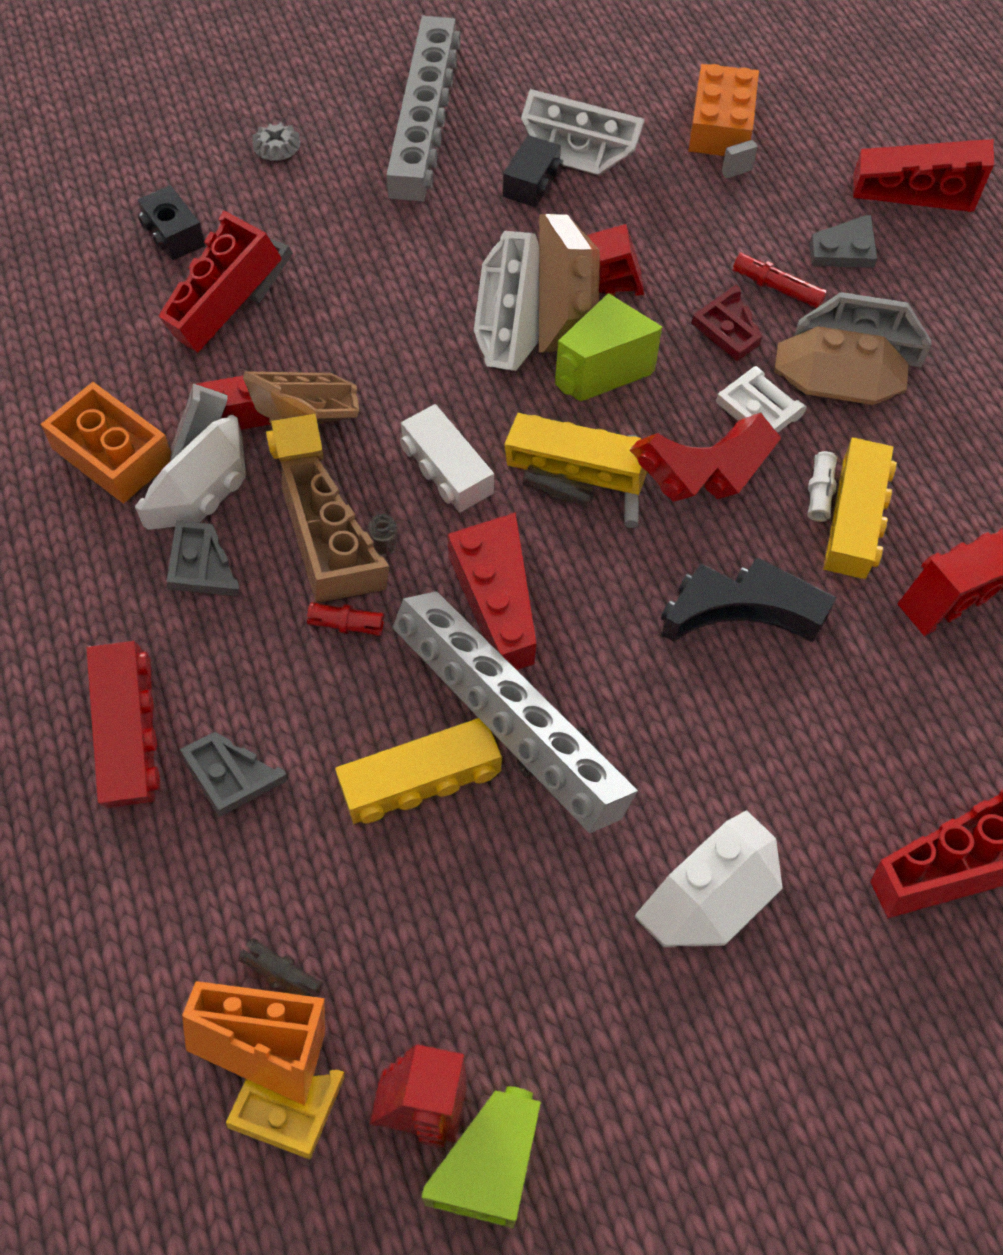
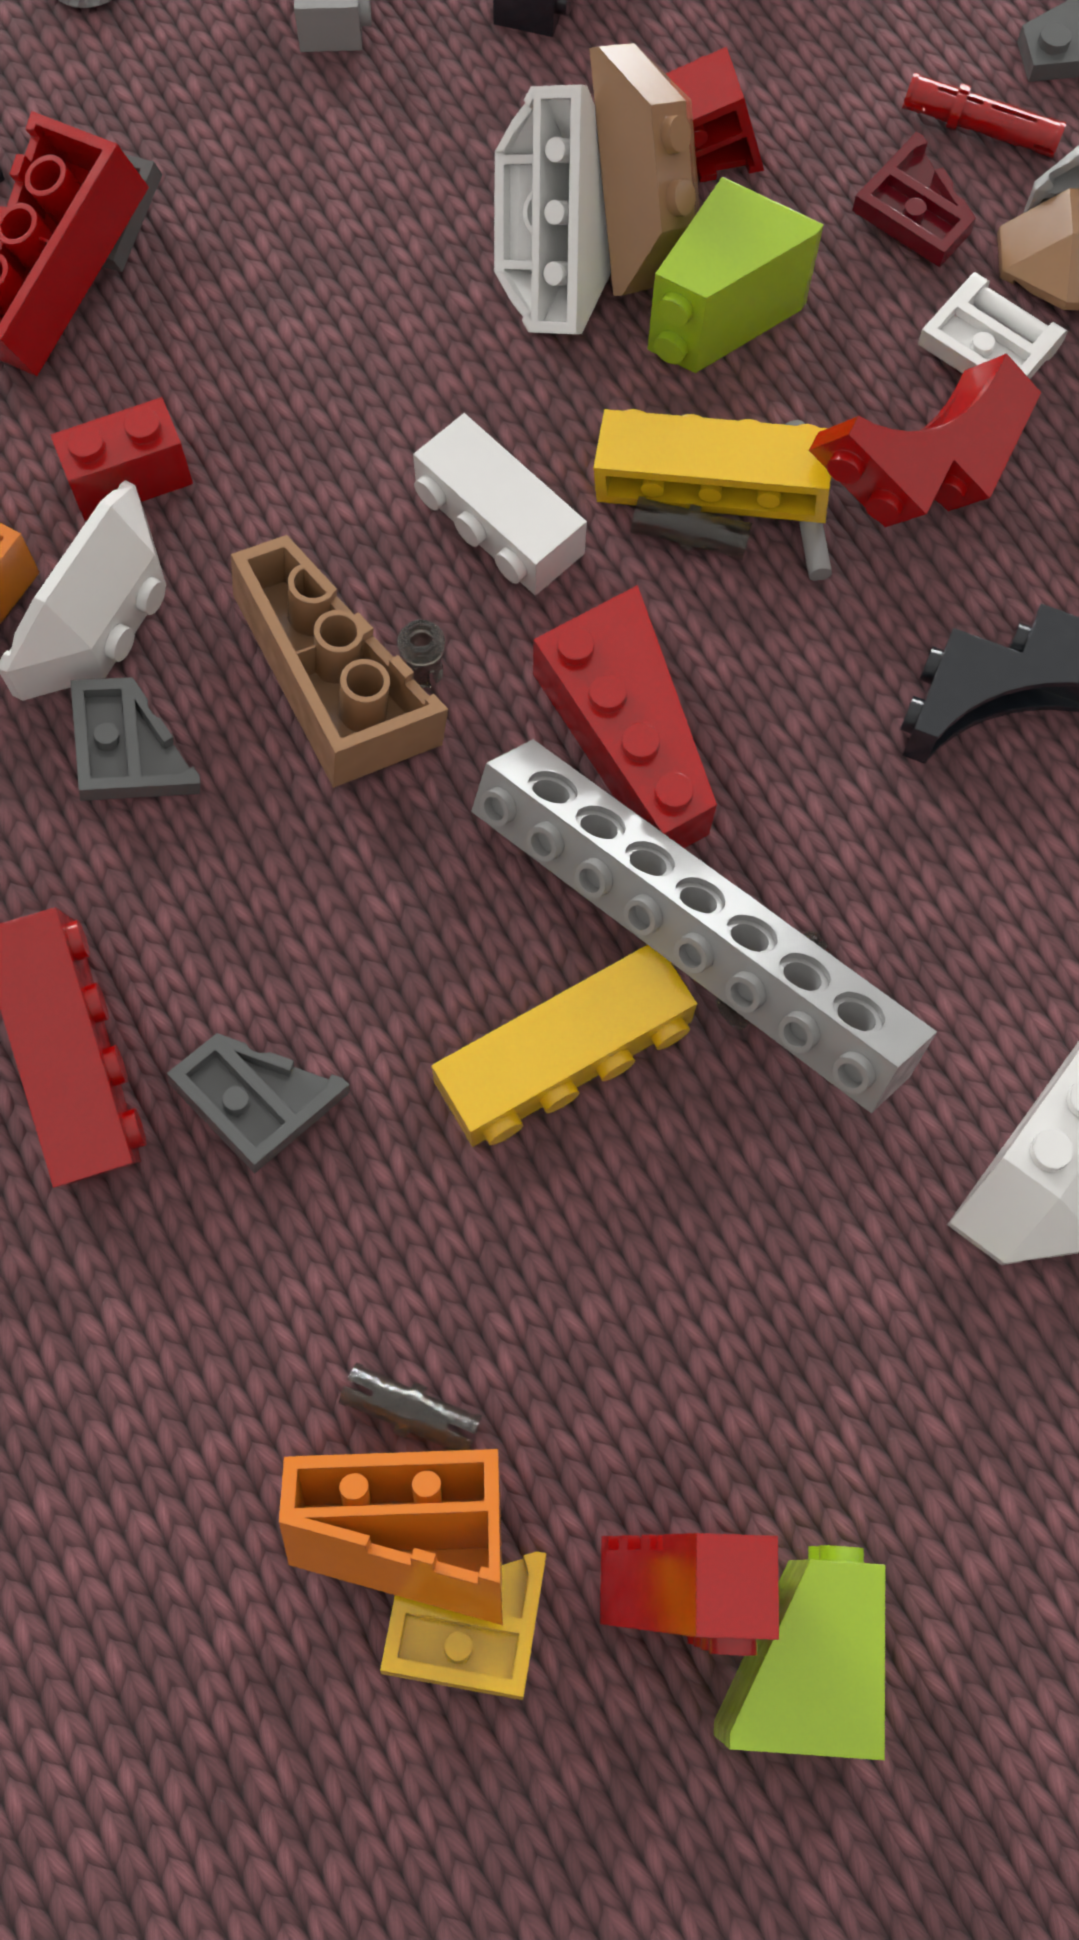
camera: 10 degrees left, 10 degrees up
light grey panel [170,383,227,460] -> none
medium nougat wedge [243,371,359,424] -> none
yellow brick [266,414,323,462] -> none
red pin [307,602,385,636] -> none

